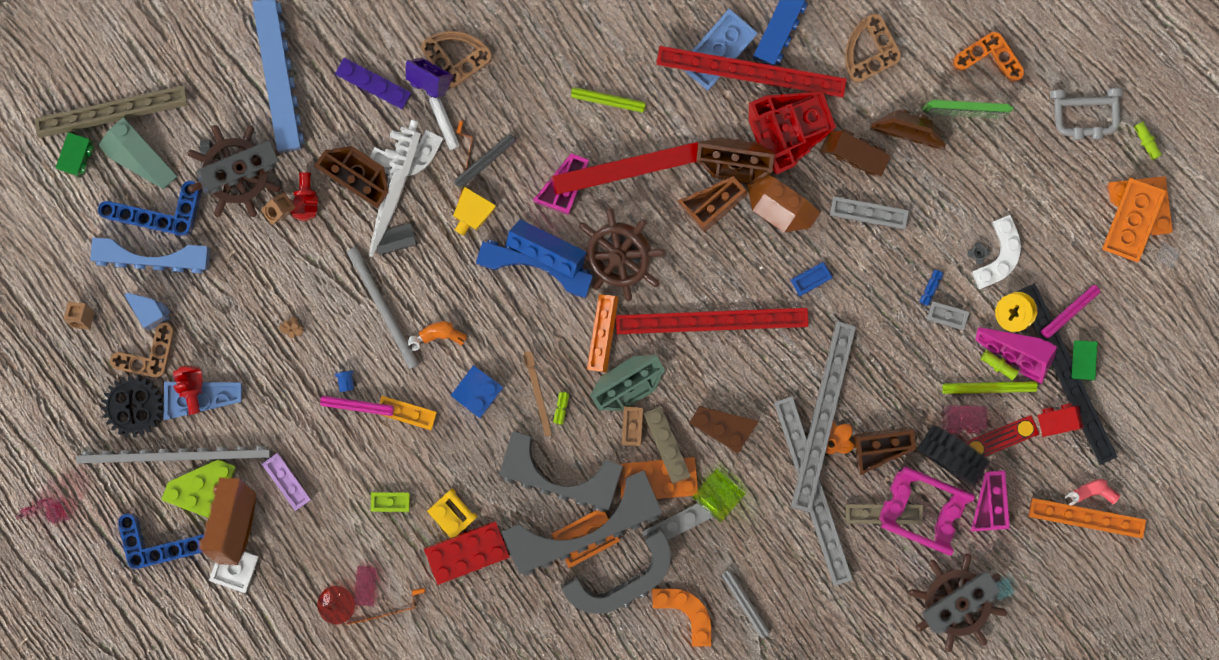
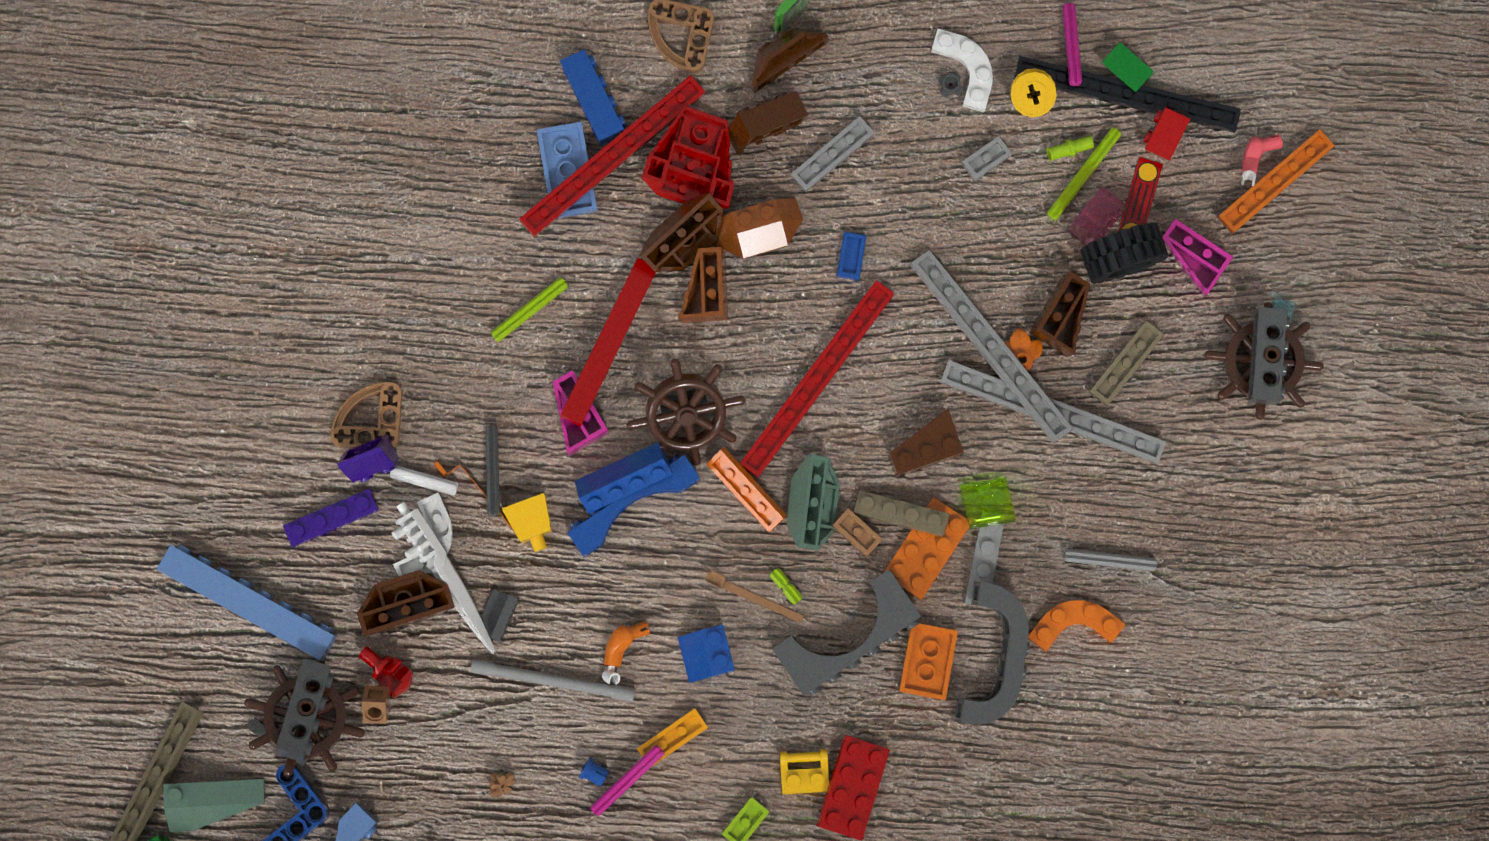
camera: 55 degrees left, 5 degrees down
dark grey arch [501,471,662,576] -> none
dark pink piece [879,466,975,556] -> none
blue axle [919,269,944,306] -> none
dark pink wedge [975,327,1057,384] -> none

